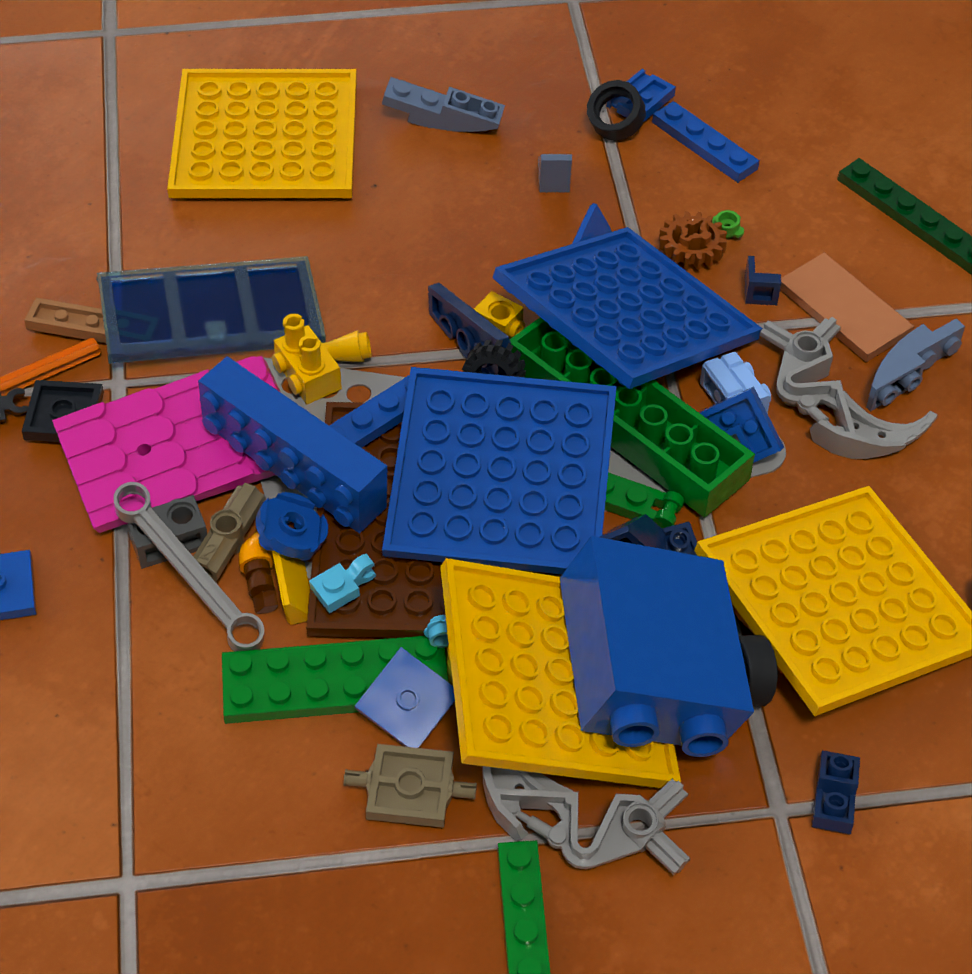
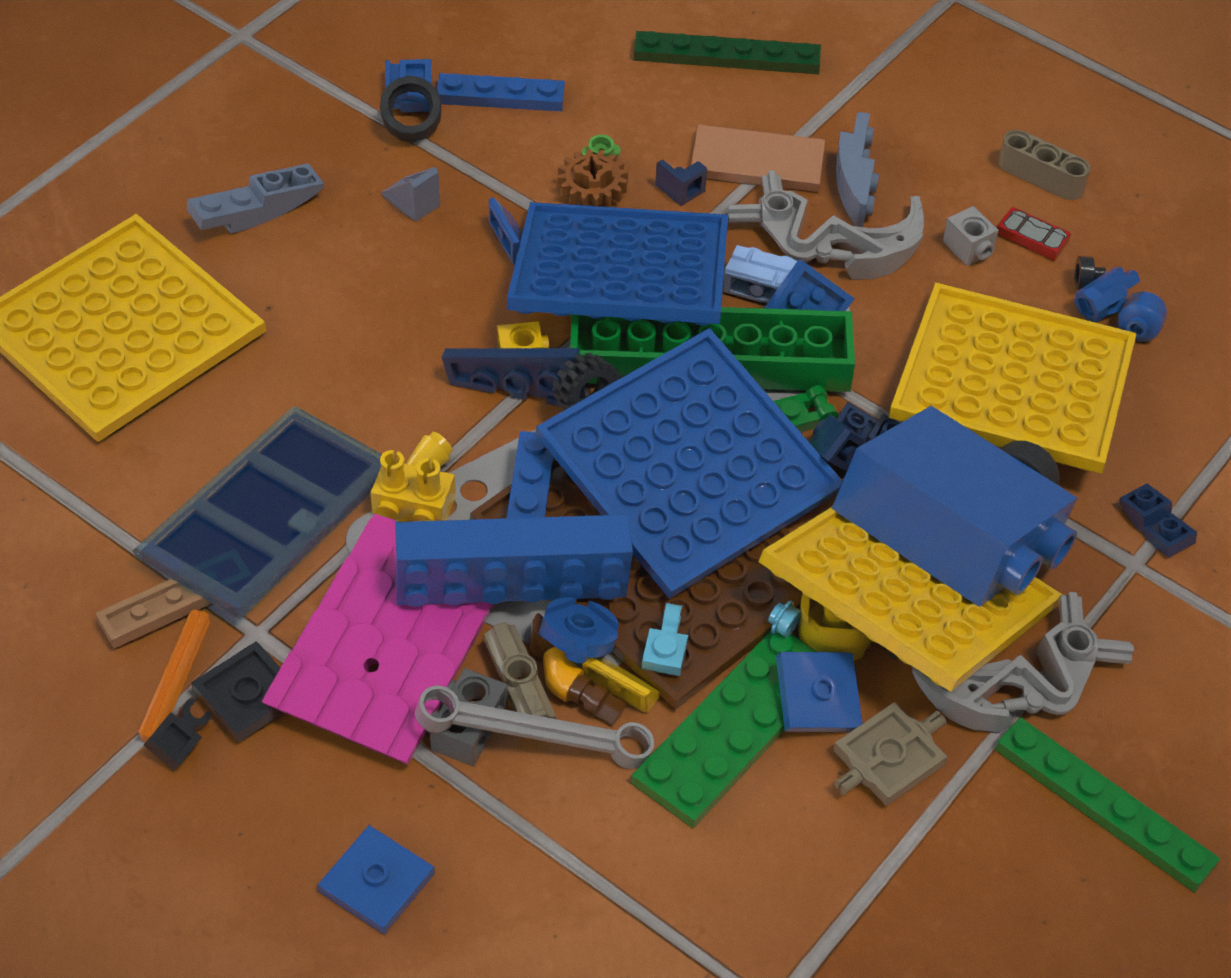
camera: 45 degrees left, 0 degrees up
none -> light grey brick [943,206,998,266]

